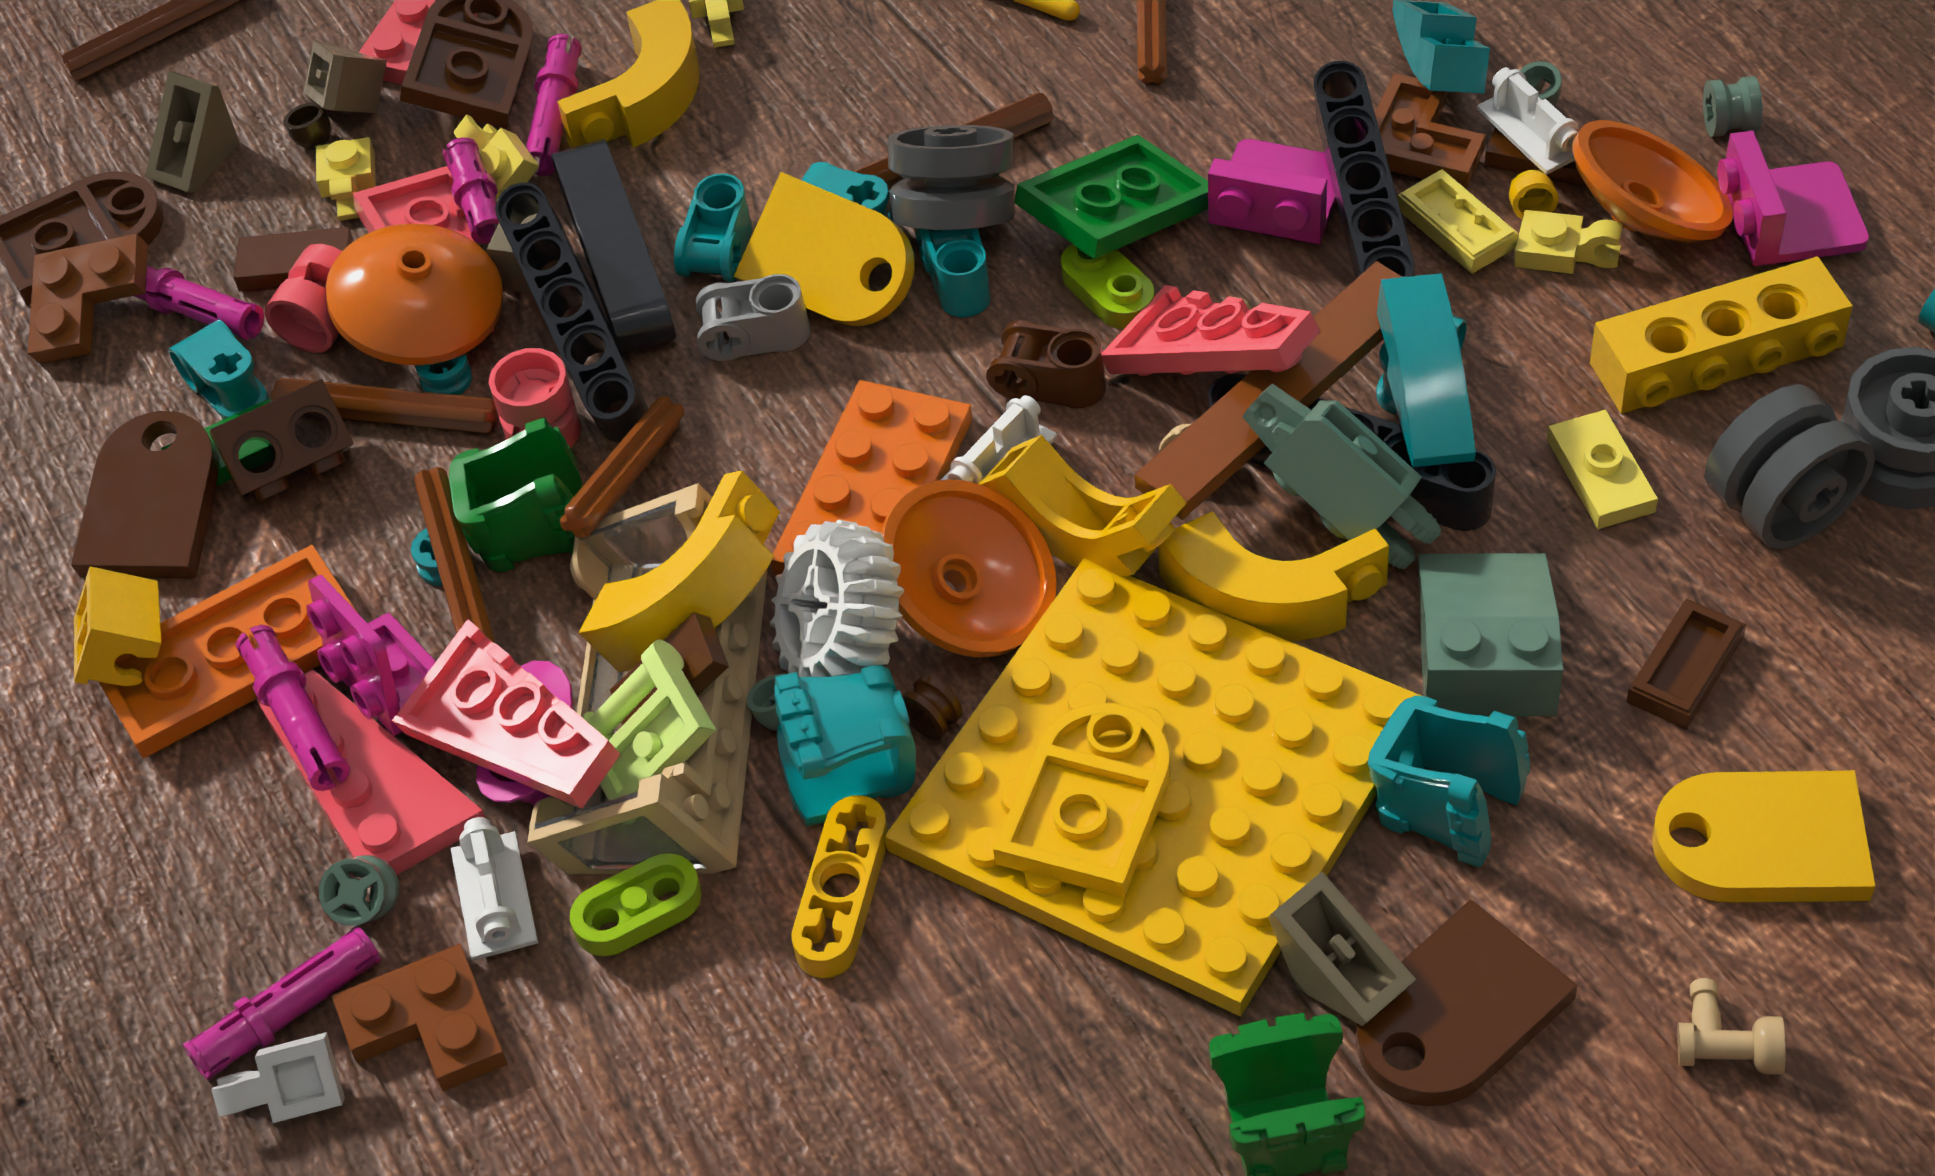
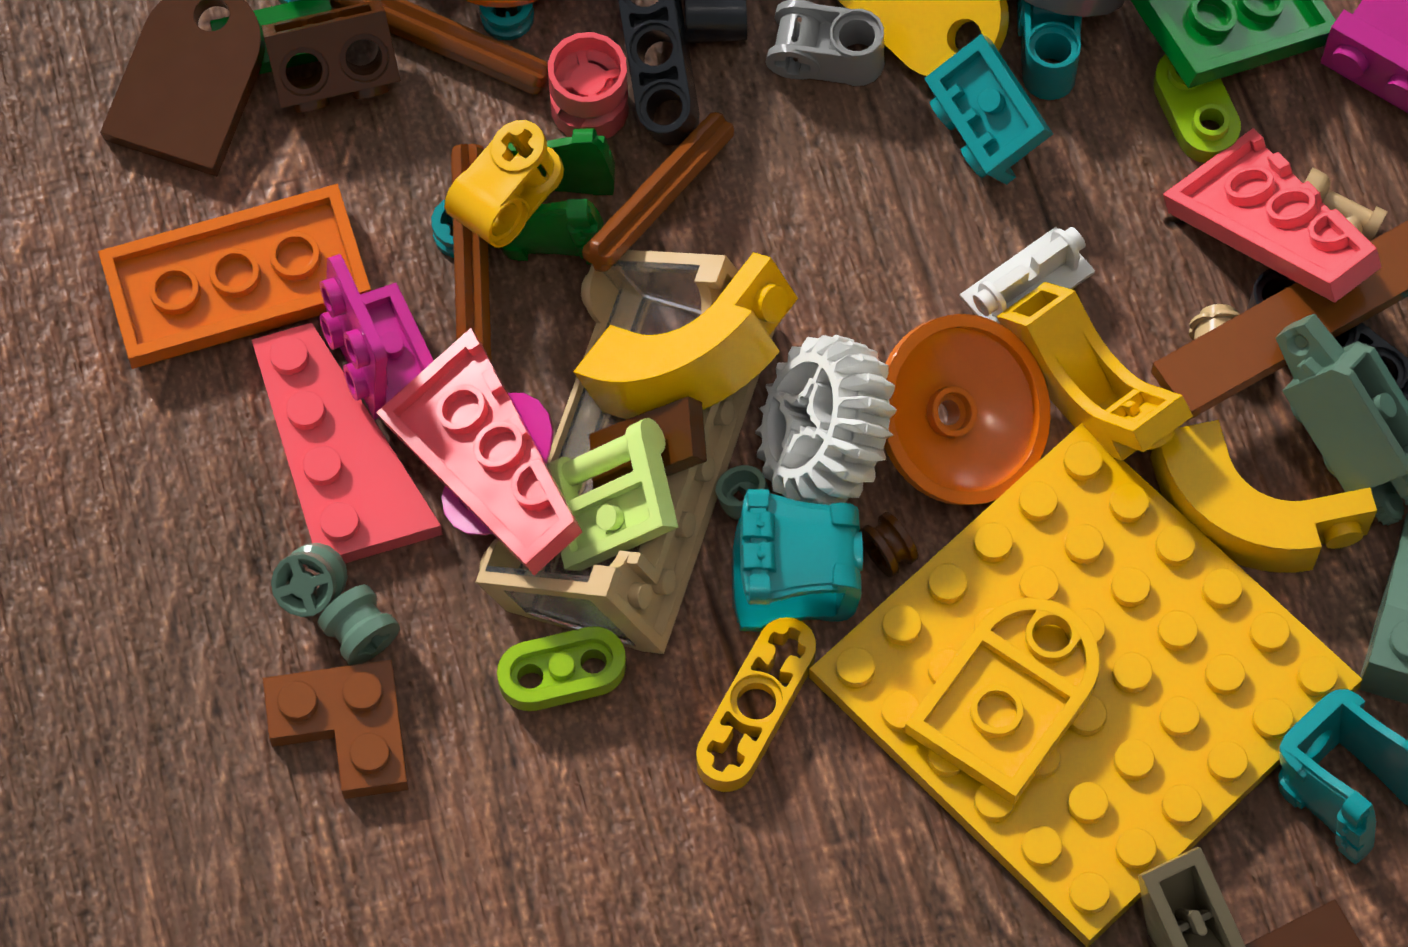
camera: 10 degrees right, 15 degrees up
yellow hinge [74,566,161,686] -> none
dark pink pin [182,926,381,1081] -> none
white plate [211,1032,345,1123] -> none
dark pink pin [236,625,350,791] -> none
white hinge [451,817,538,961] -> none
orange plate [771,380,972,575] -> none
reddish brown piece [986,320,1106,408] -> none
none -> sand green wheel [317,584,400,665]
none -> yellow piece [444,120,564,248]
none -> teal bracket [924,34,1053,185]

